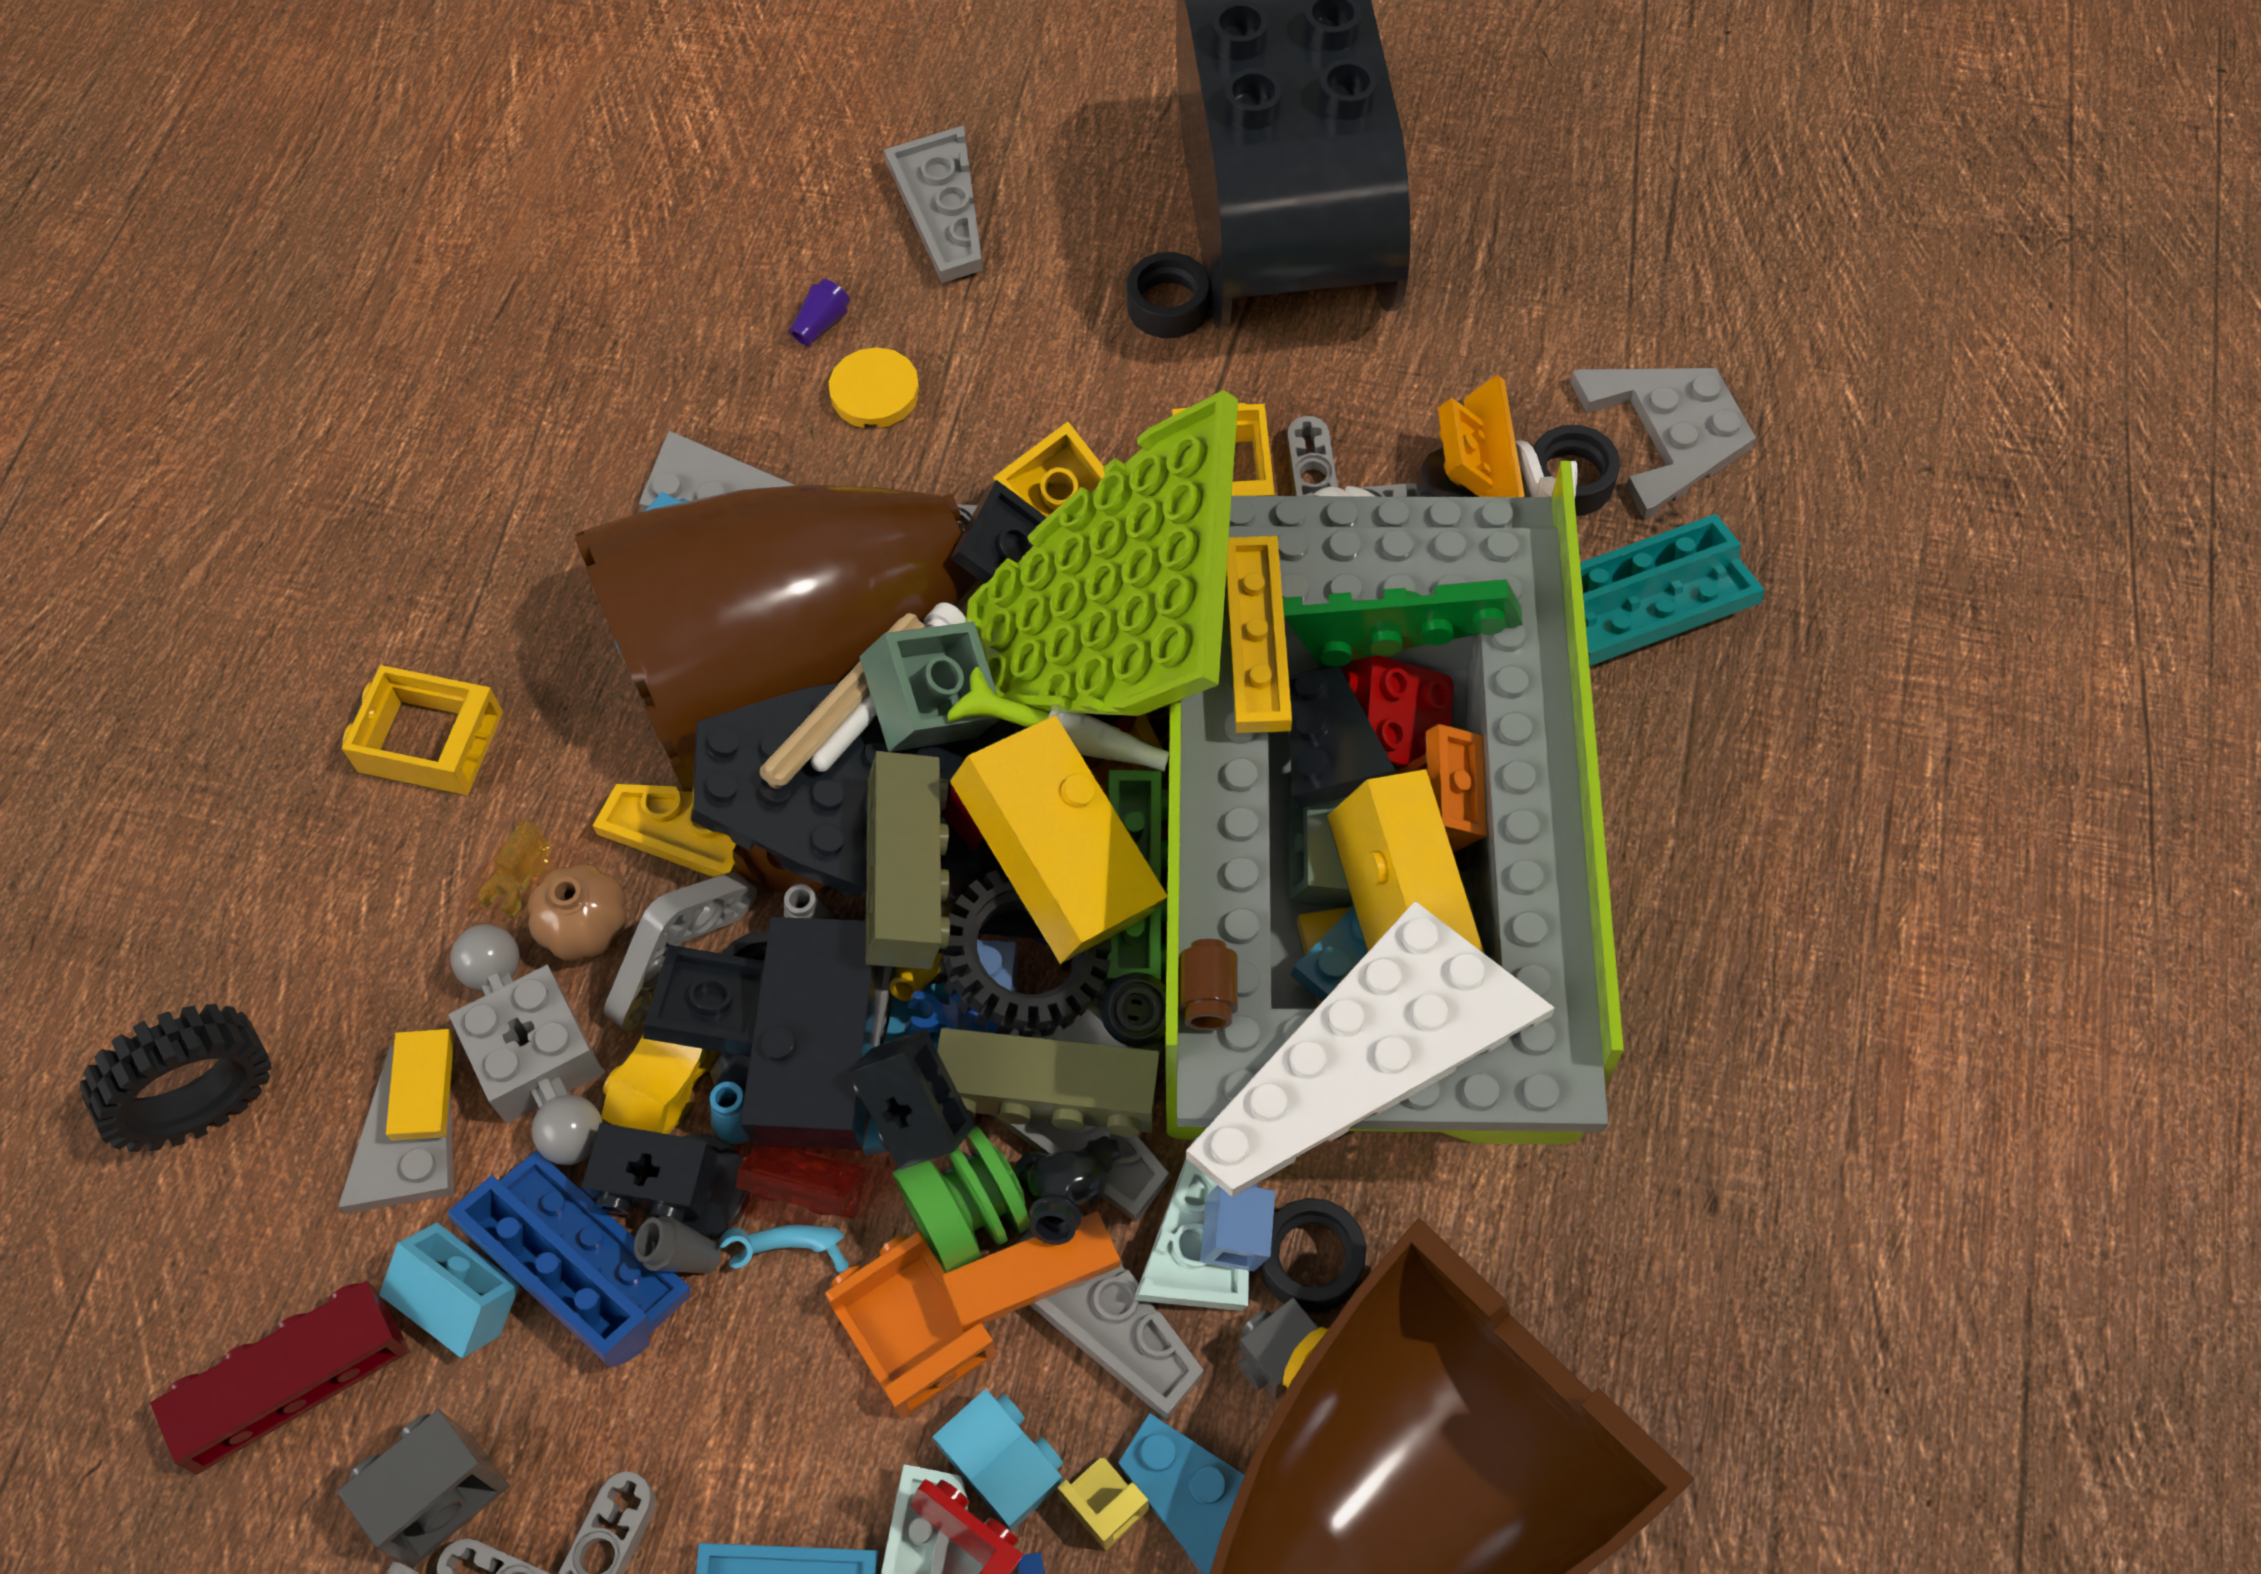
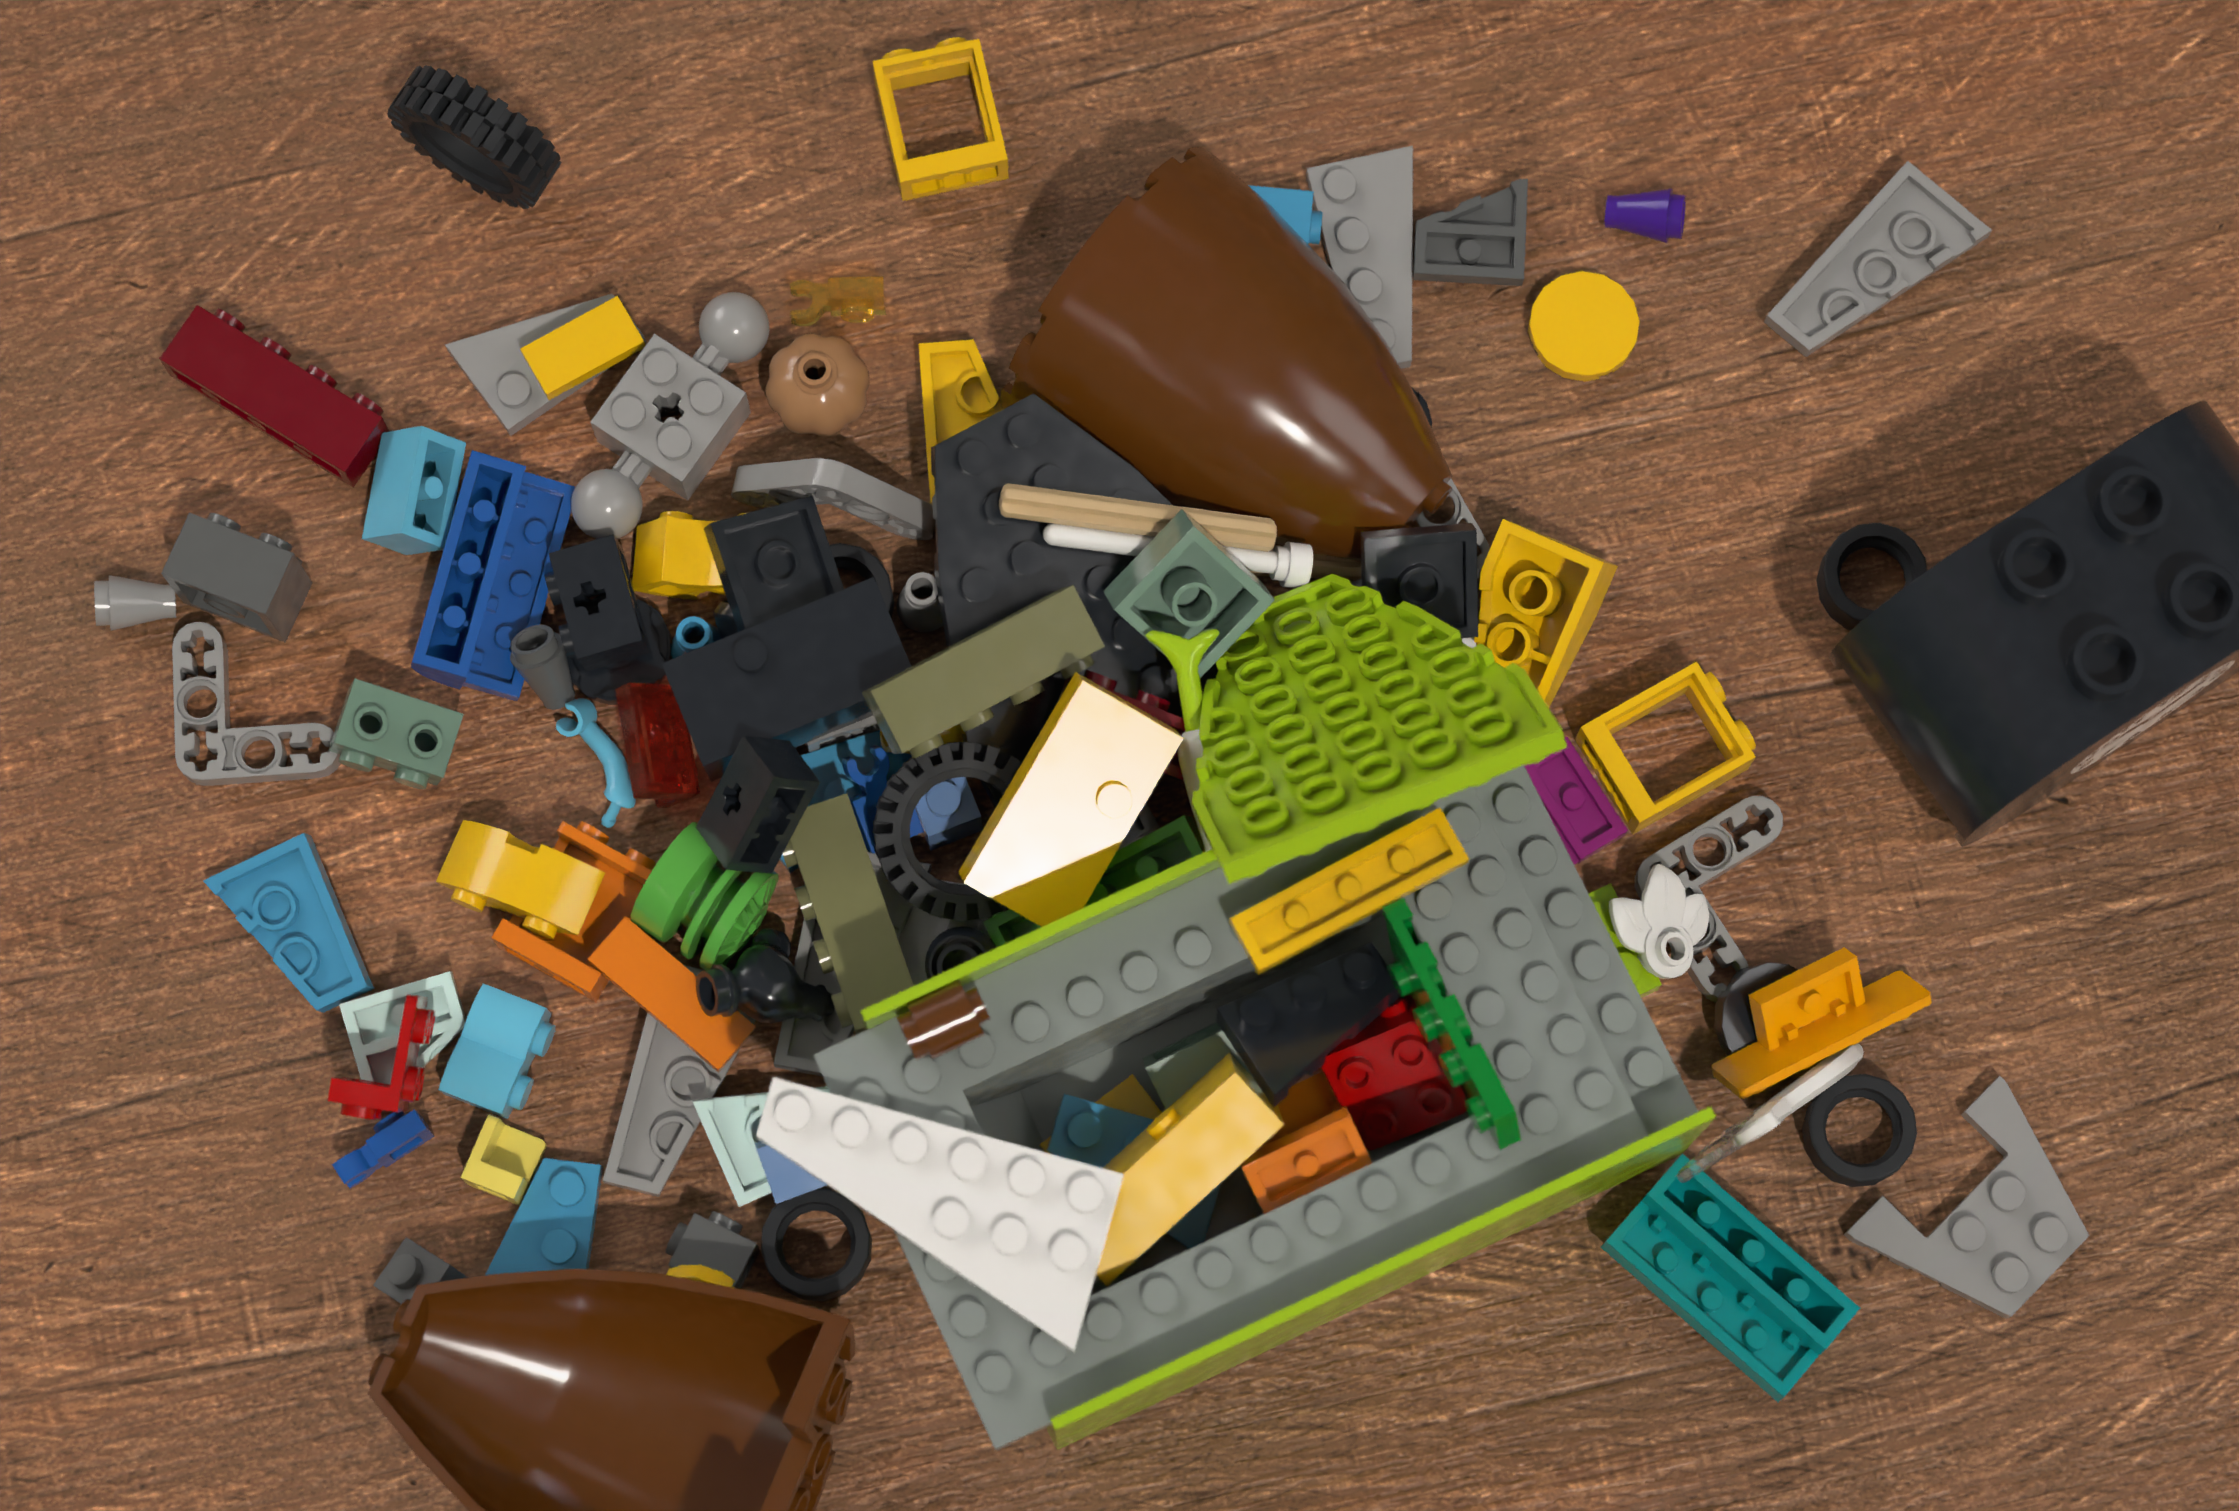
camera: 60 degrees right, 15 degrees up
none -> sand green brick [328,678,464,789]
none -> yellow brick [436,820,605,939]
none -> dark grey wing [1413,179,1528,286]

